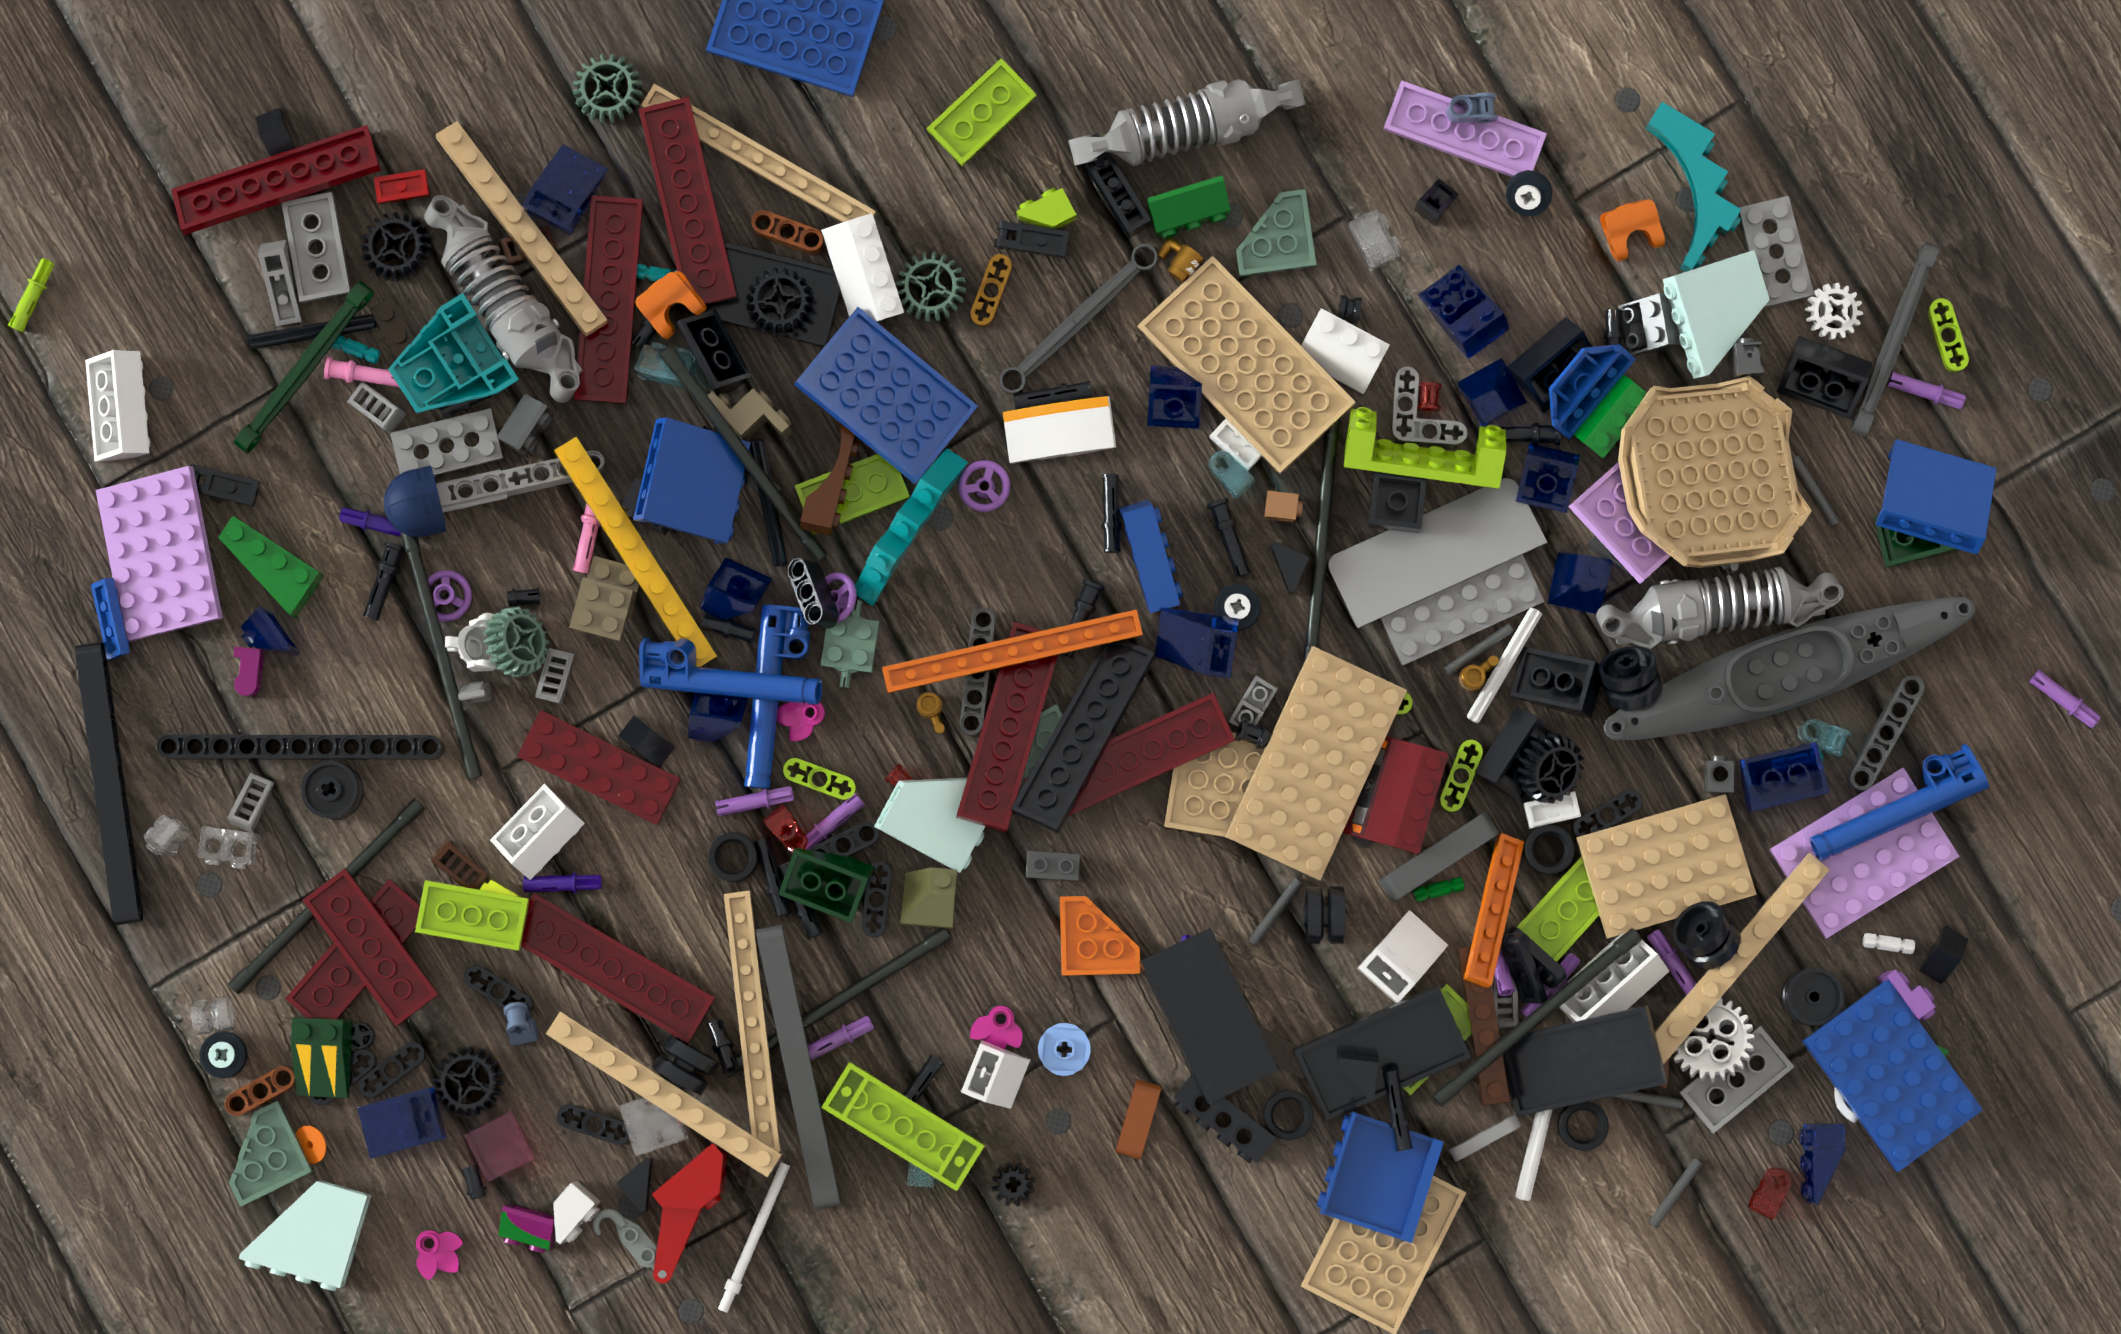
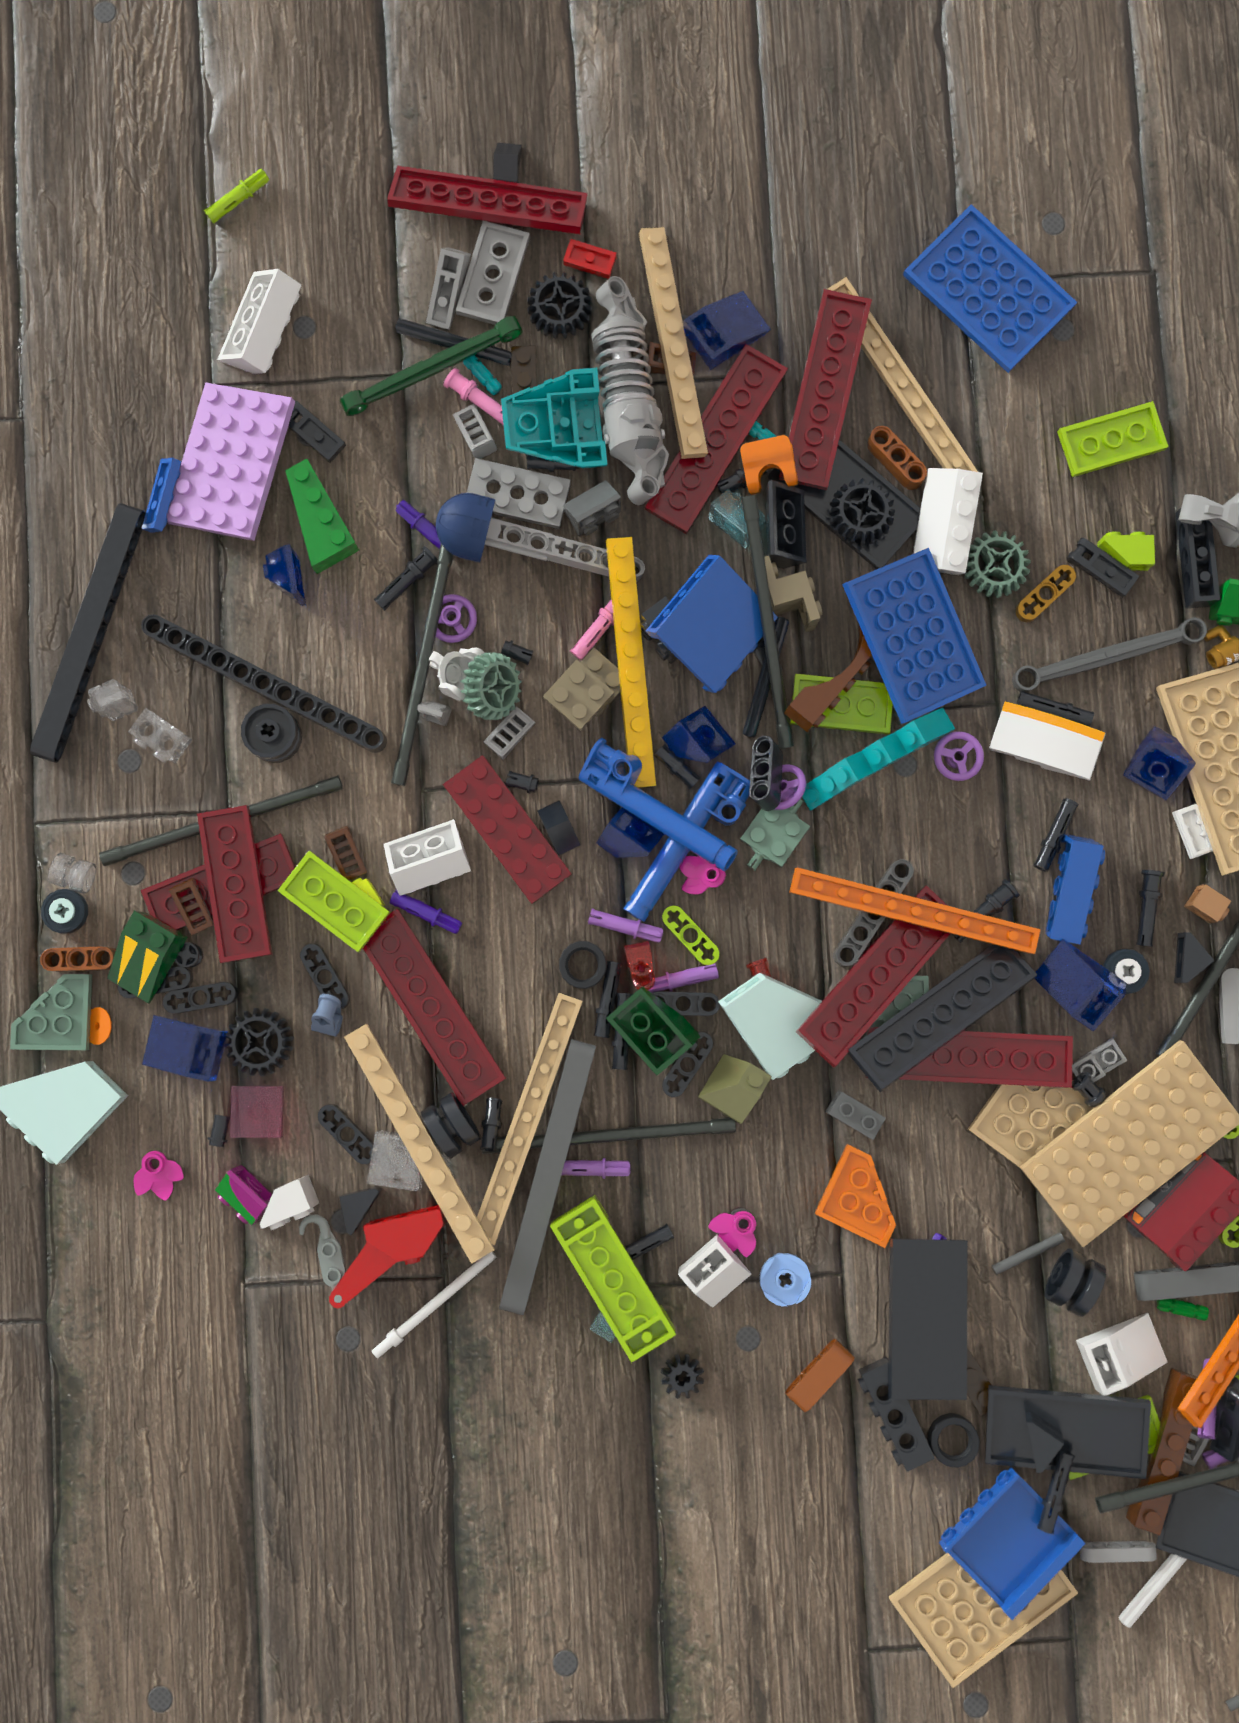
camera: 25 degrees right, 0 degrees up
light grey slope [227,772,275,833] -> none
magenta leg [233,647,265,697] -> none
sand green gear [573,54,643,123] -> none
pearl gold piece [917,692,945,735] -> none
clear light blue piece [1208,451,1256,499] -> none
black tyre [1557,1101,1609,1151] -> none
none -> reddish brown slope [169,878,214,936]
none -> black pin [506,771,539,794]

